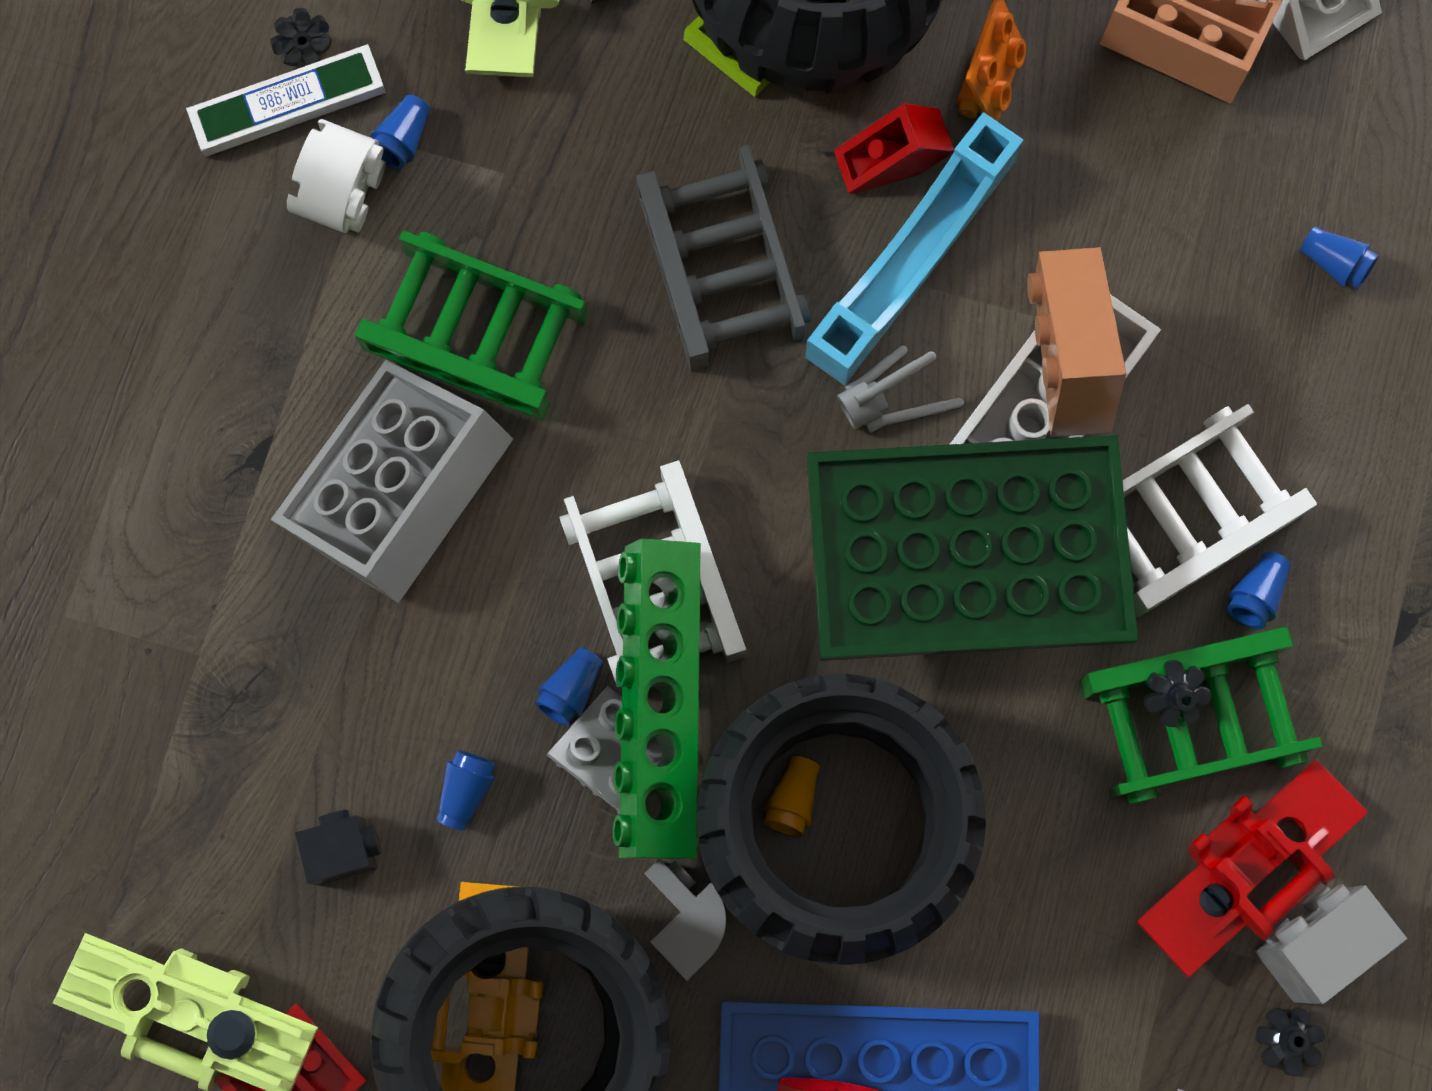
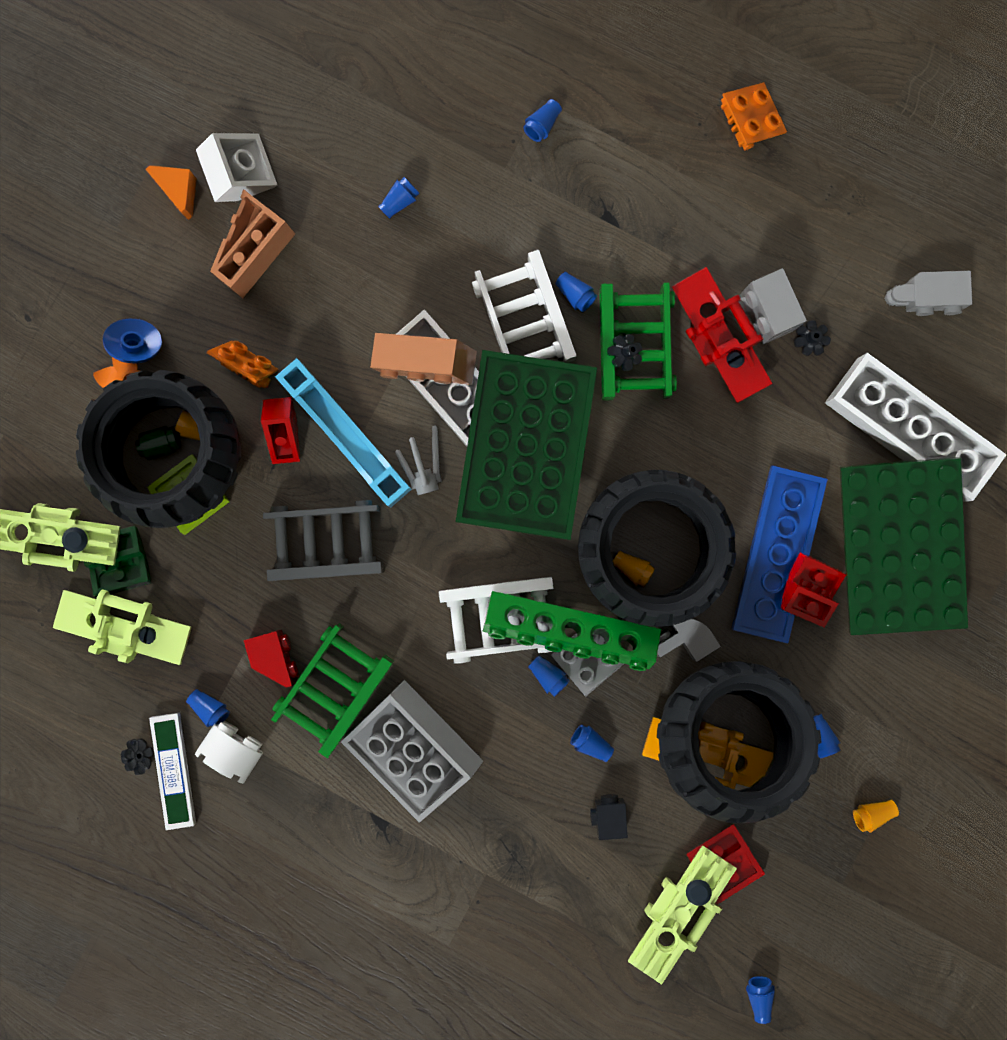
camera: 80 degrees left, 10 degrees up
none -> red slope [243,629,299,688]

